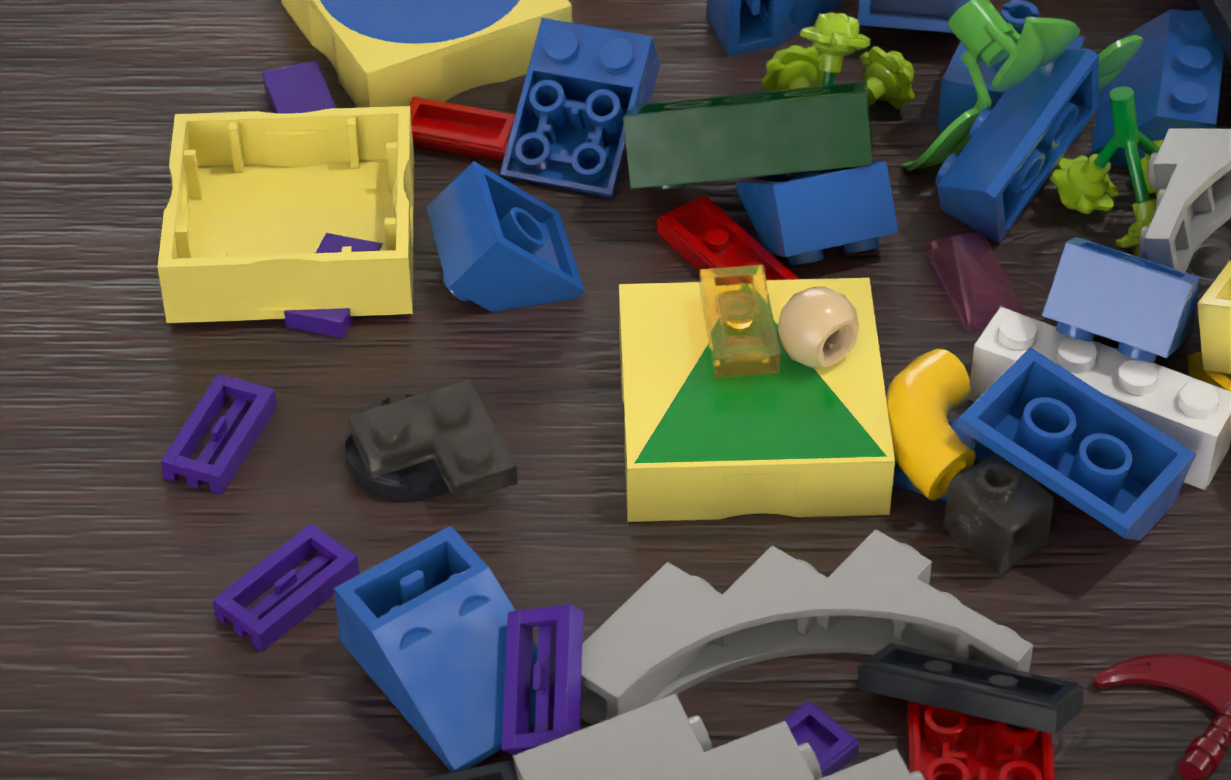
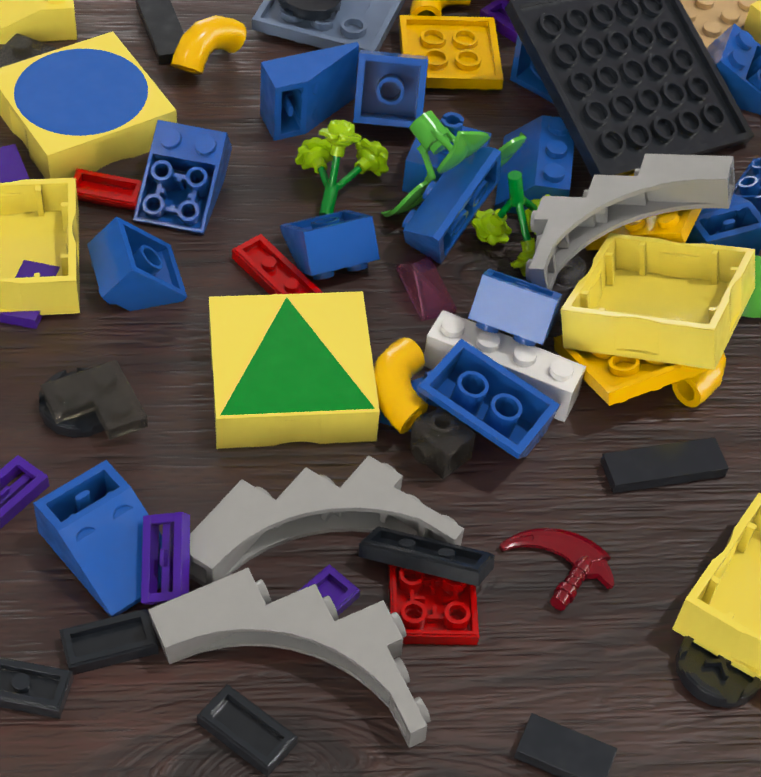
camera: 10 degrees left, 5 degrees up
dark green brick [623,81,874,189] -> none
clear yellow plate [699,265,781,378] -> none
tan piece [778,286,859,368] -> none

